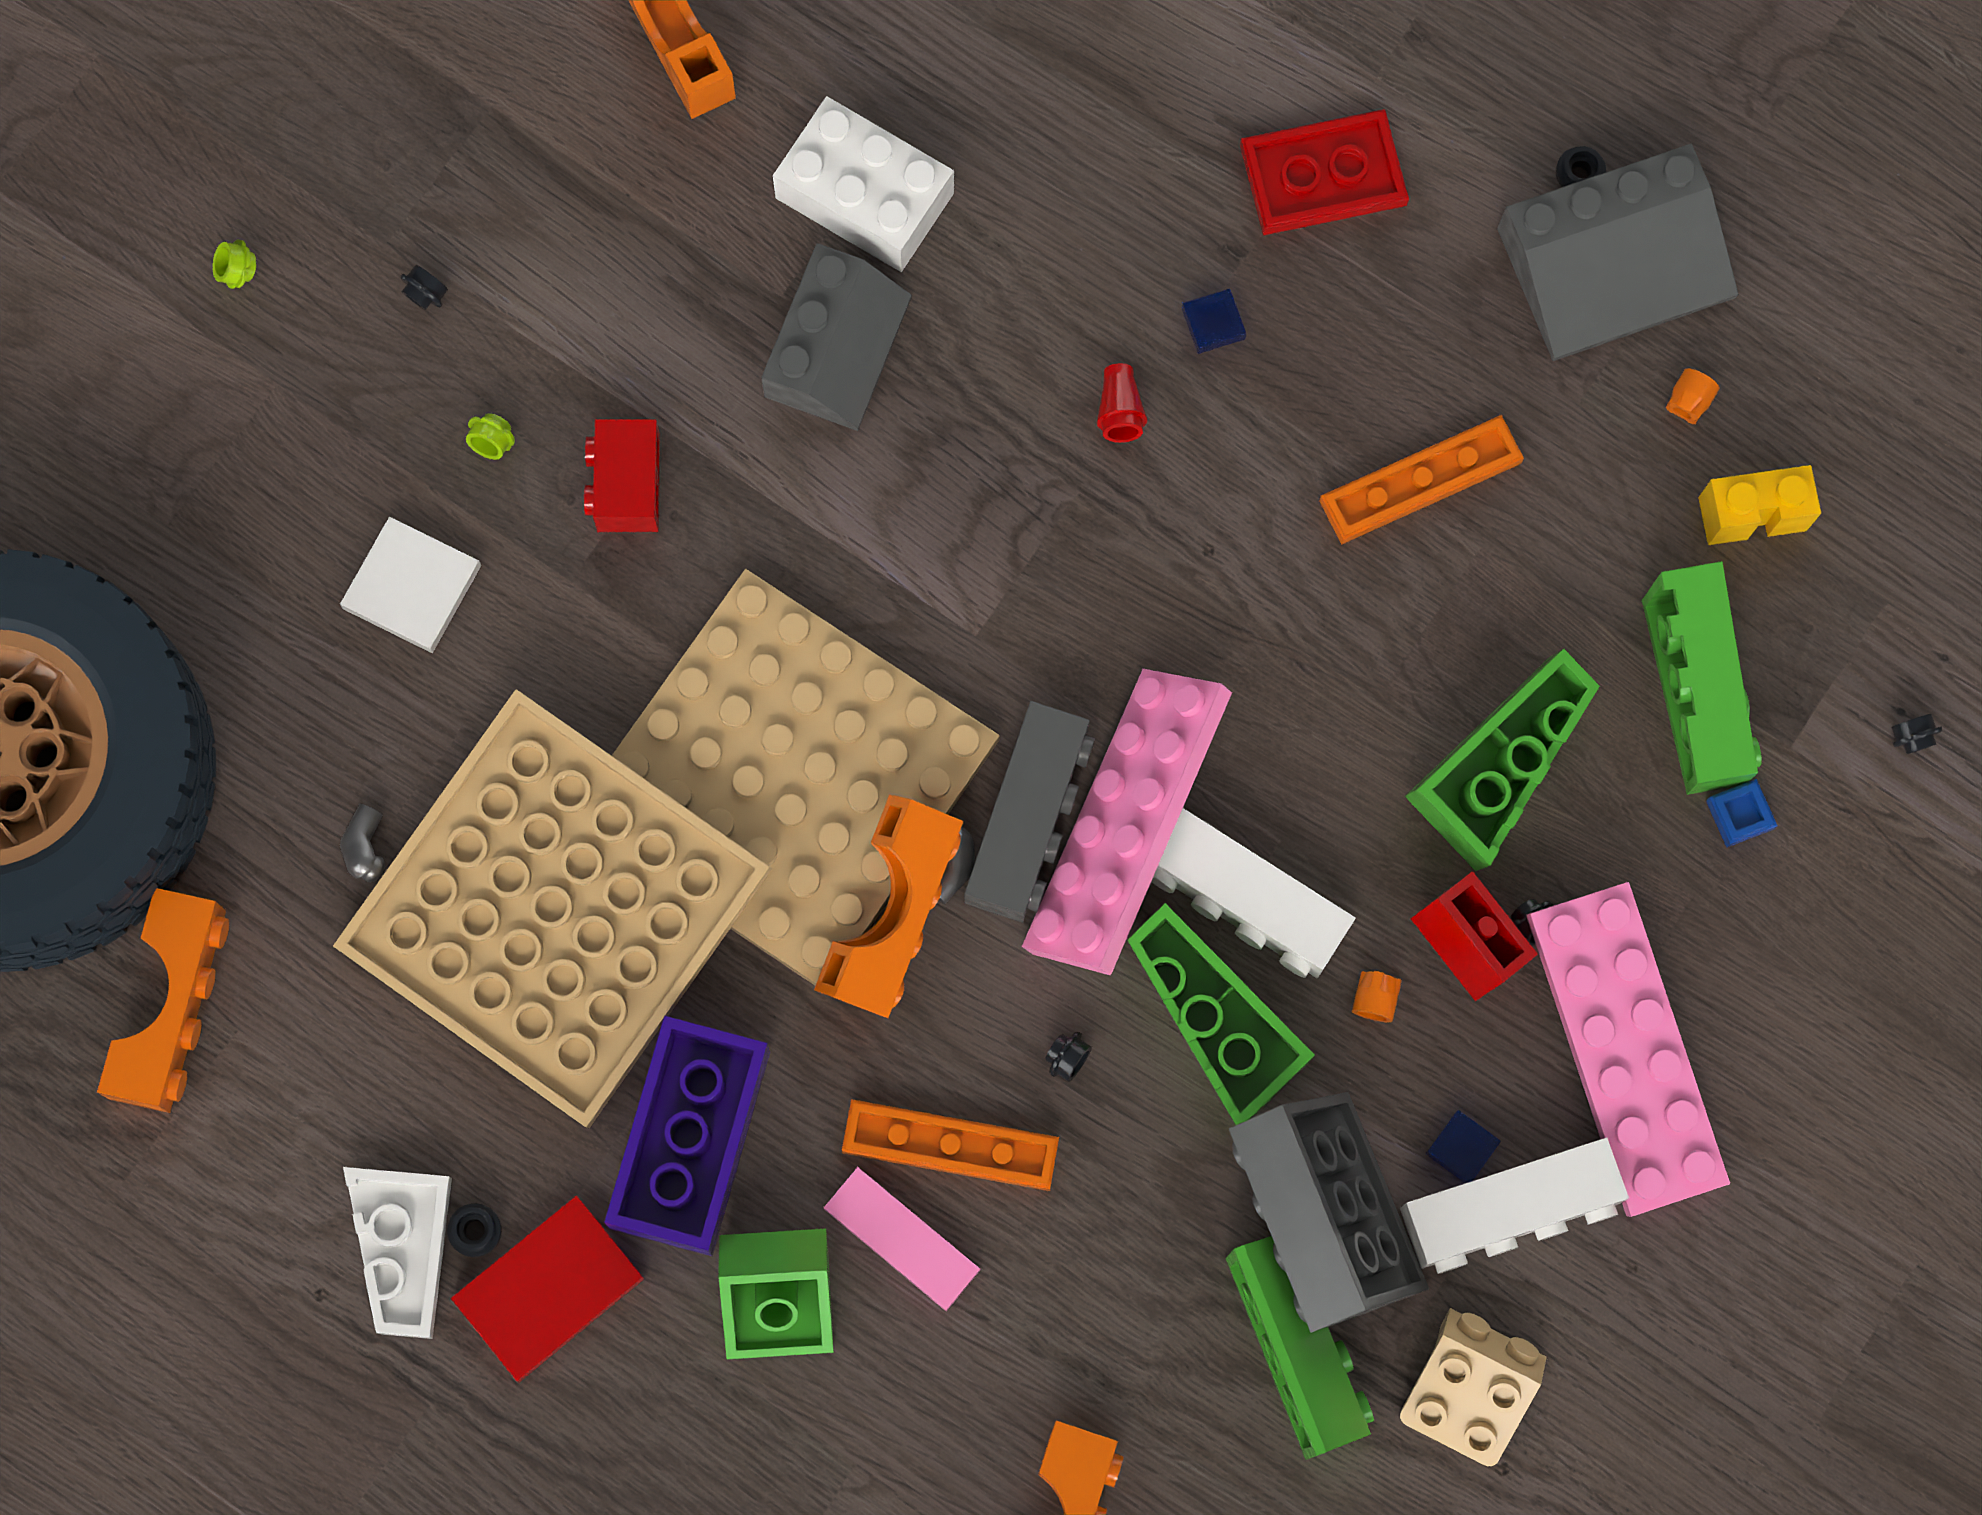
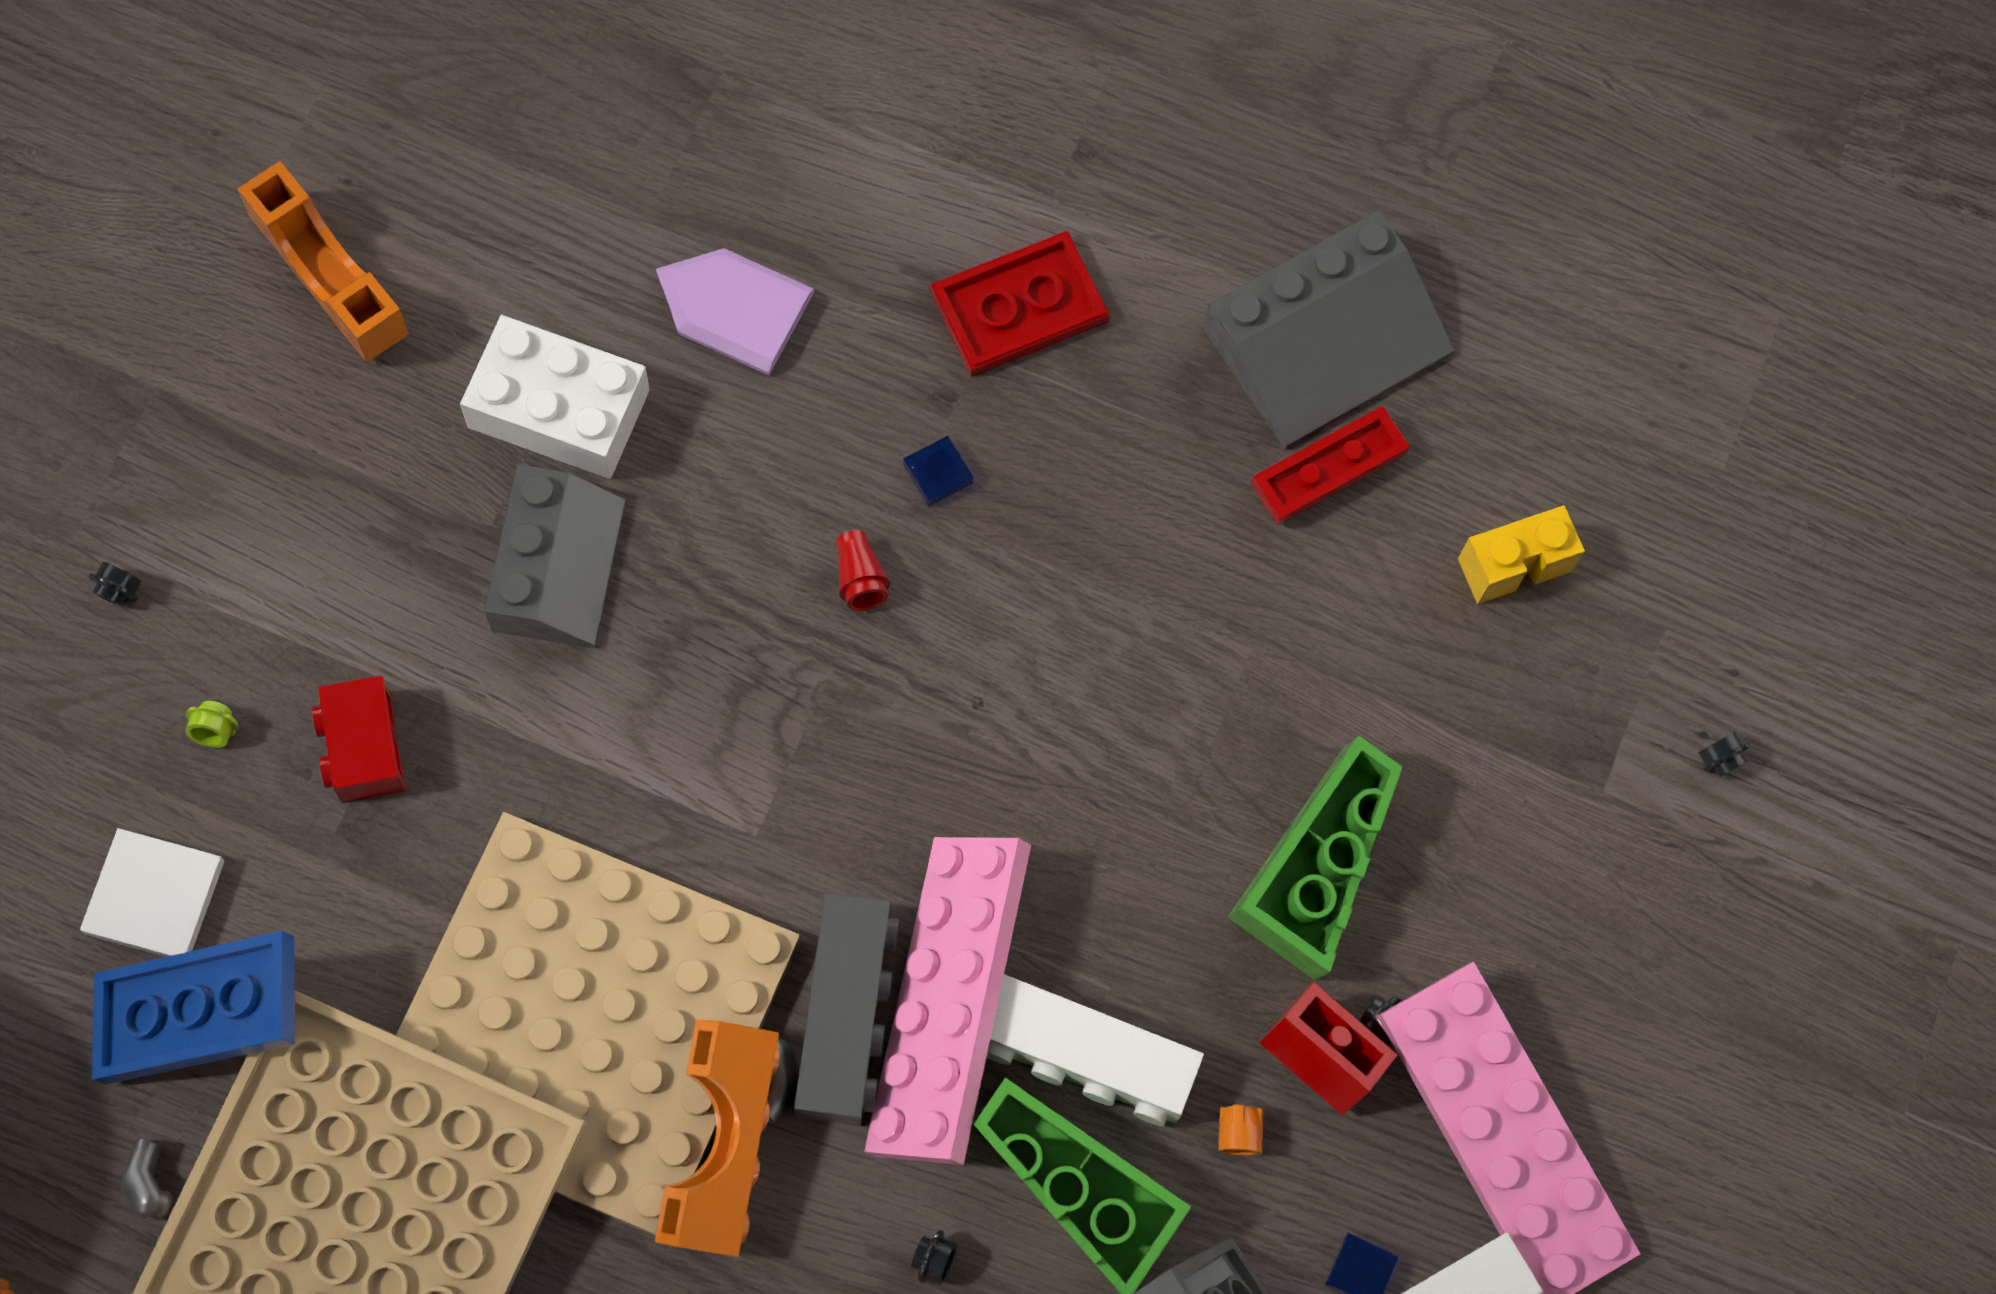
camera: 15 degrees left, 5 degrees down
orange tile [1319,415,1524,545] -> none
black plate [1556,146,1606,187] -> none
bright green wedge [1642,561,1762,795] -> none
orange hose [1666,368,1720,424] -> none
blue tile [1706,779,1777,848] -> none
none -> blue plate [92,931,295,1085]
none -> lavender tile [656,248,814,375]
none -> red plate [1250,405,1410,525]

